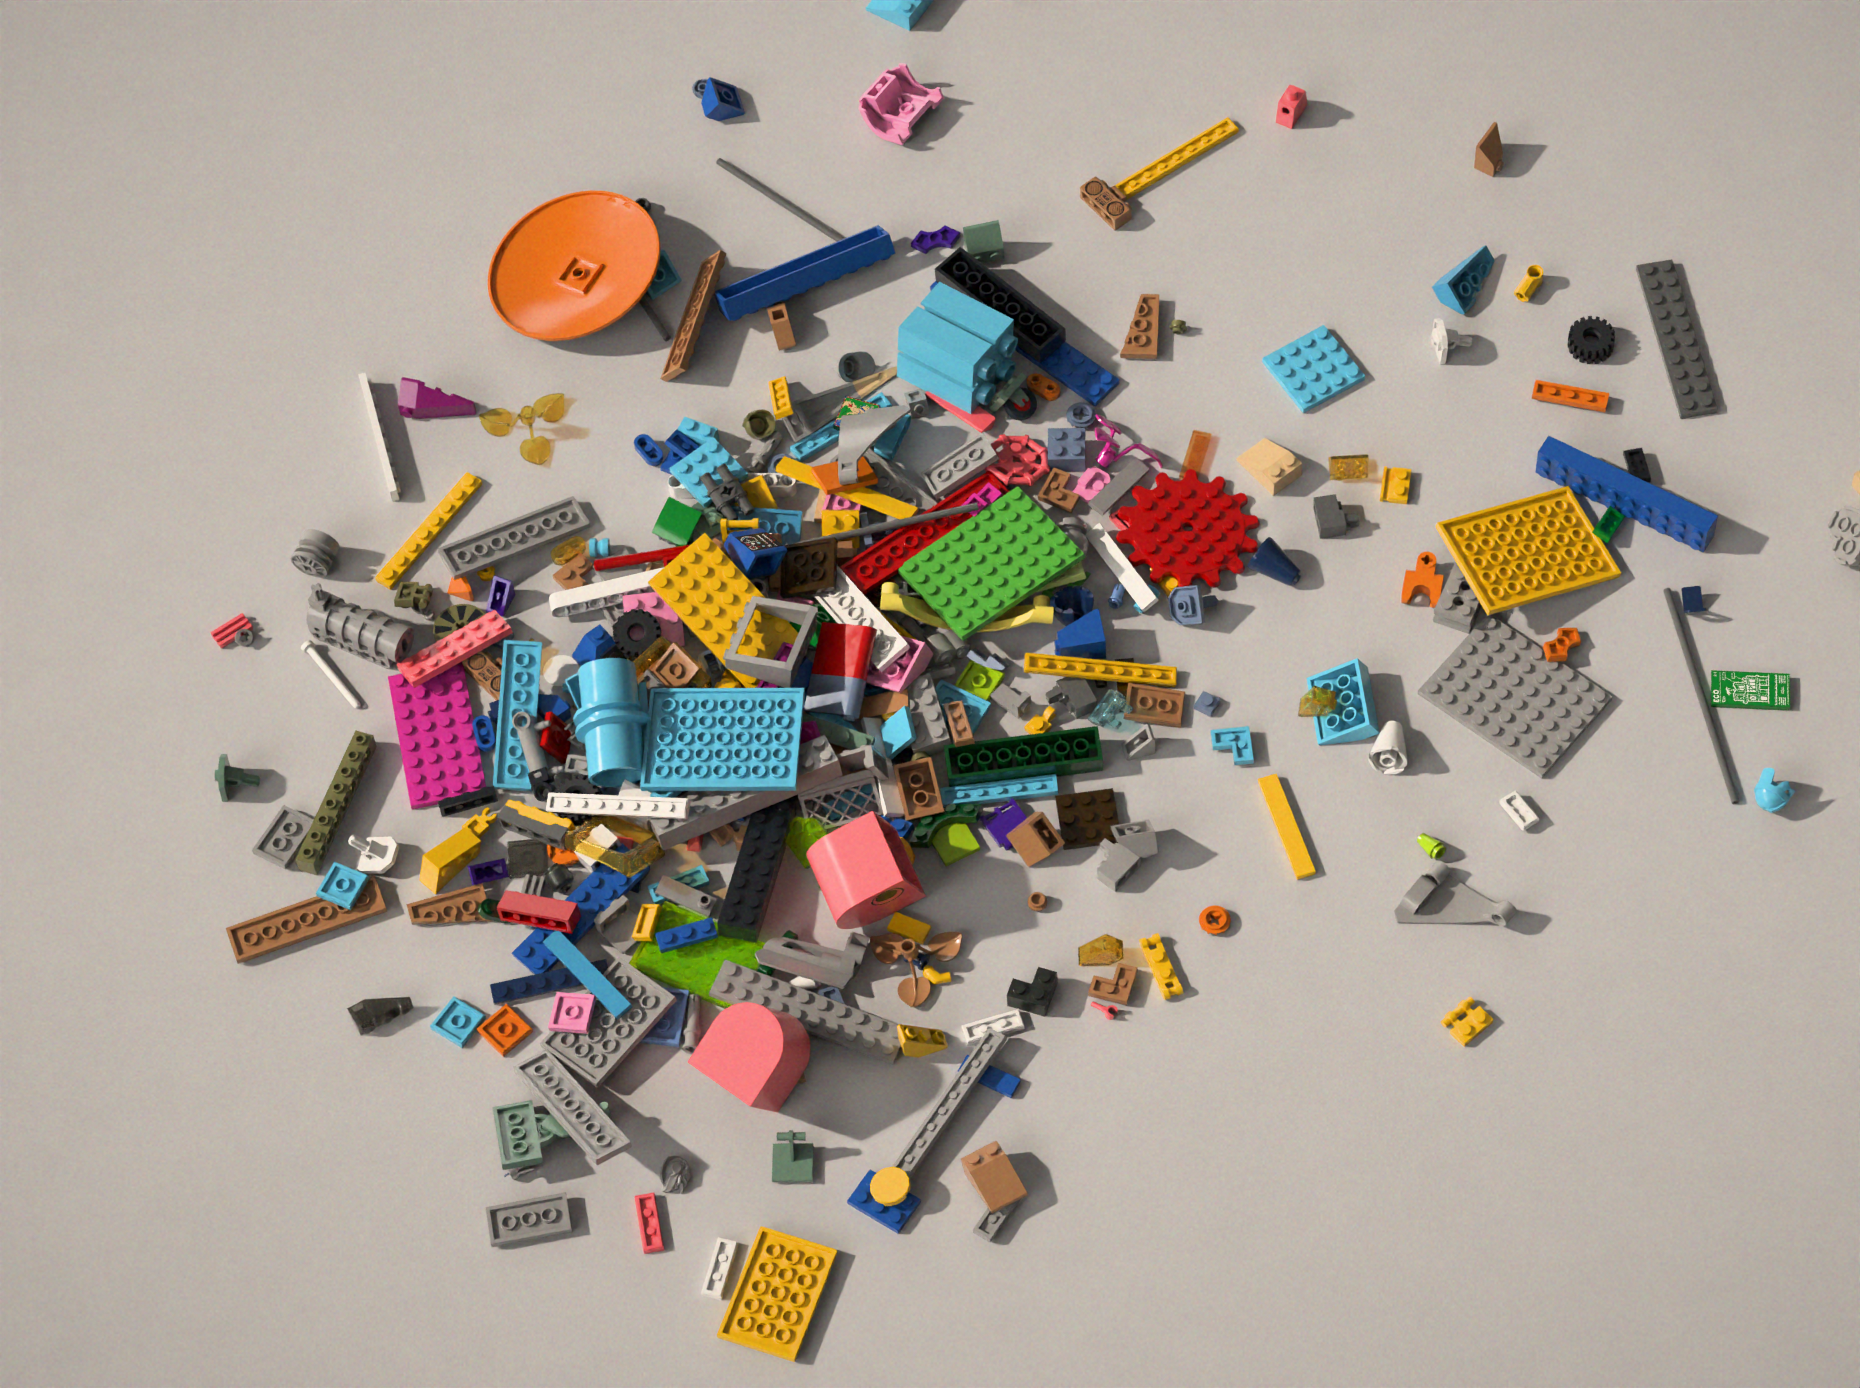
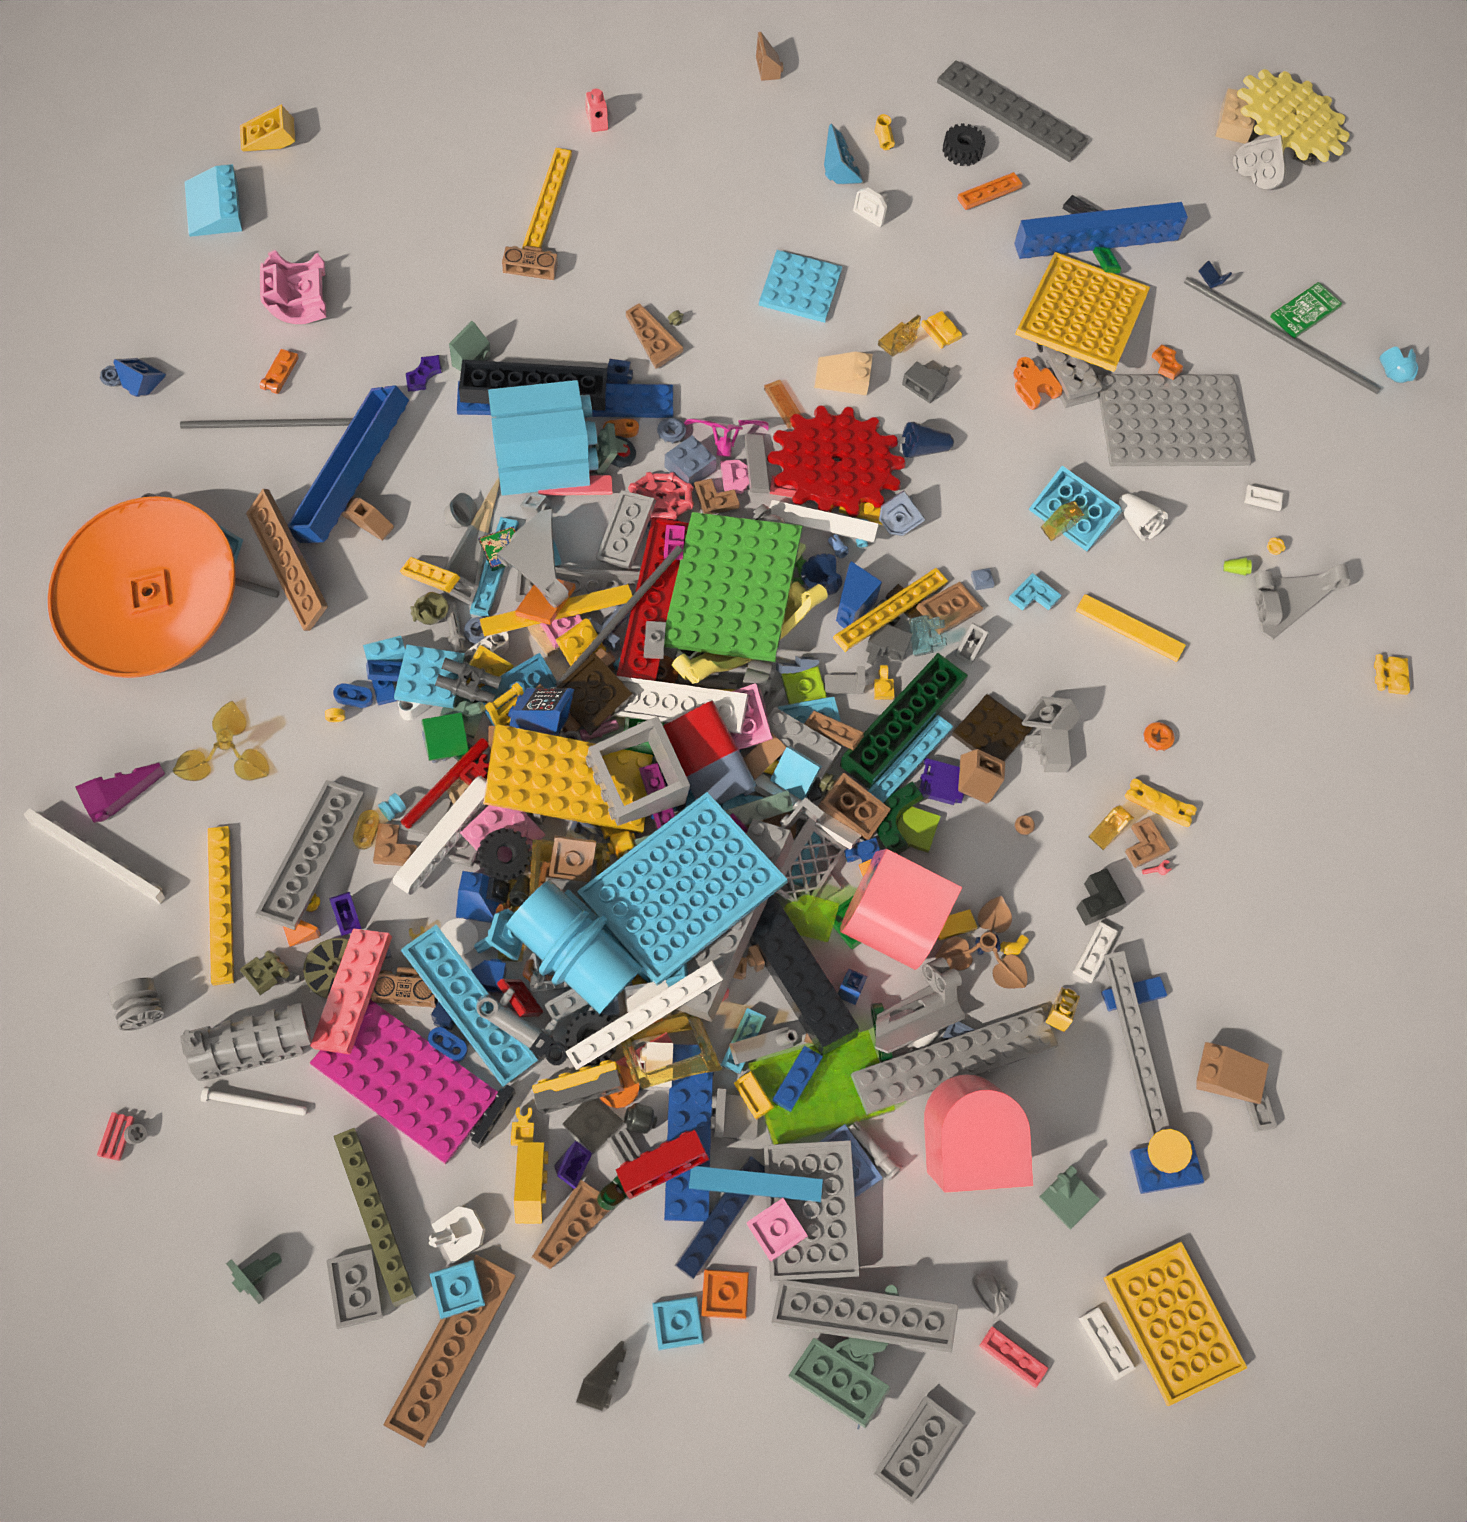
camera: 55 degrees left, 5 degrees up
none -> orange plate [260,349,299,394]
none -> yellow tile [325,708,345,722]
none -> dark blue brick [607,358,633,384]
none -> light grey plate [644,621,666,659]
none -> blue slope [838,969,868,1005]
none -> yellow plate [1267,537,1286,555]

